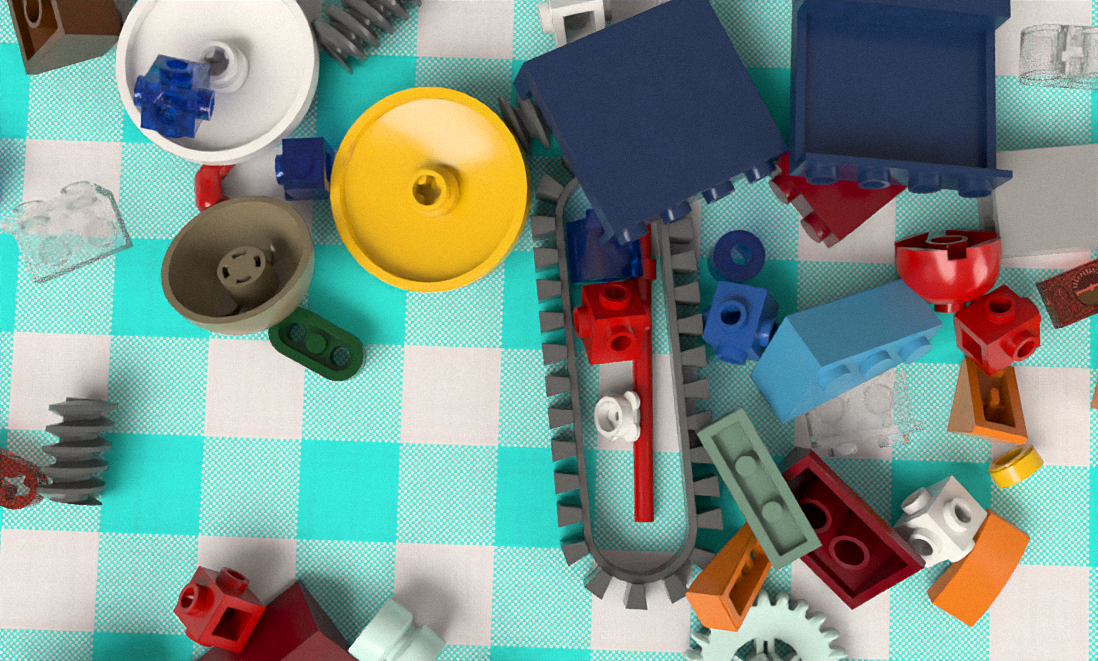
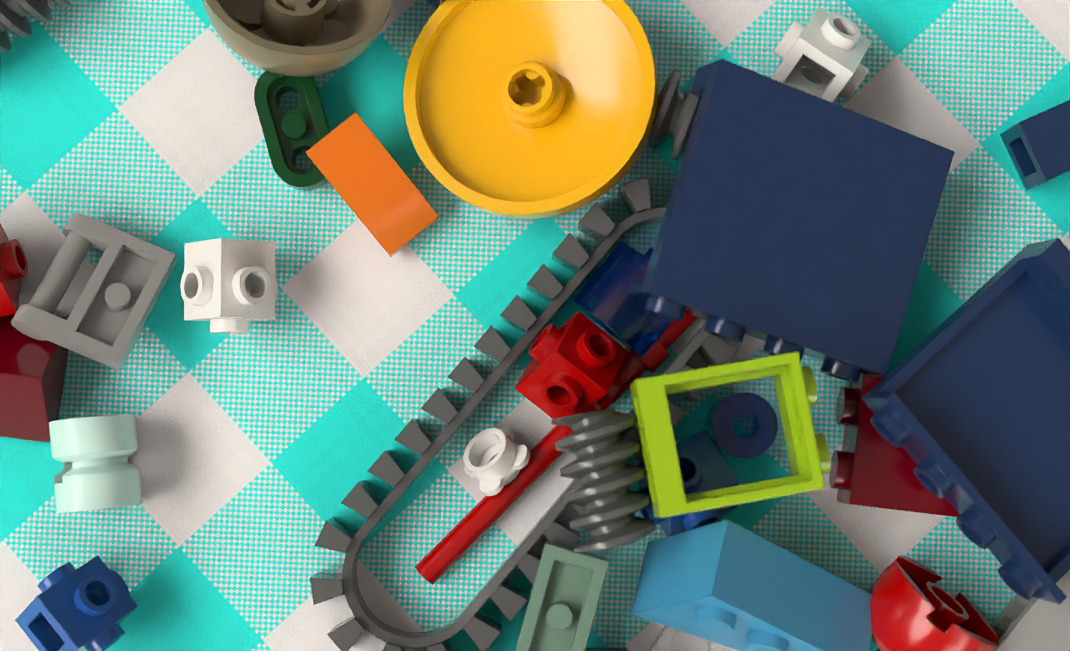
camera: 40 degrees right, 0 degrees up
none -> light grey plate [11,213,176,371]
none -> white brick [180,238,278,334]
none -> orange slope [305,112,439,257]
none -> dark grey piece [551,408,656,552]
none -> lime window [630,352,831,518]

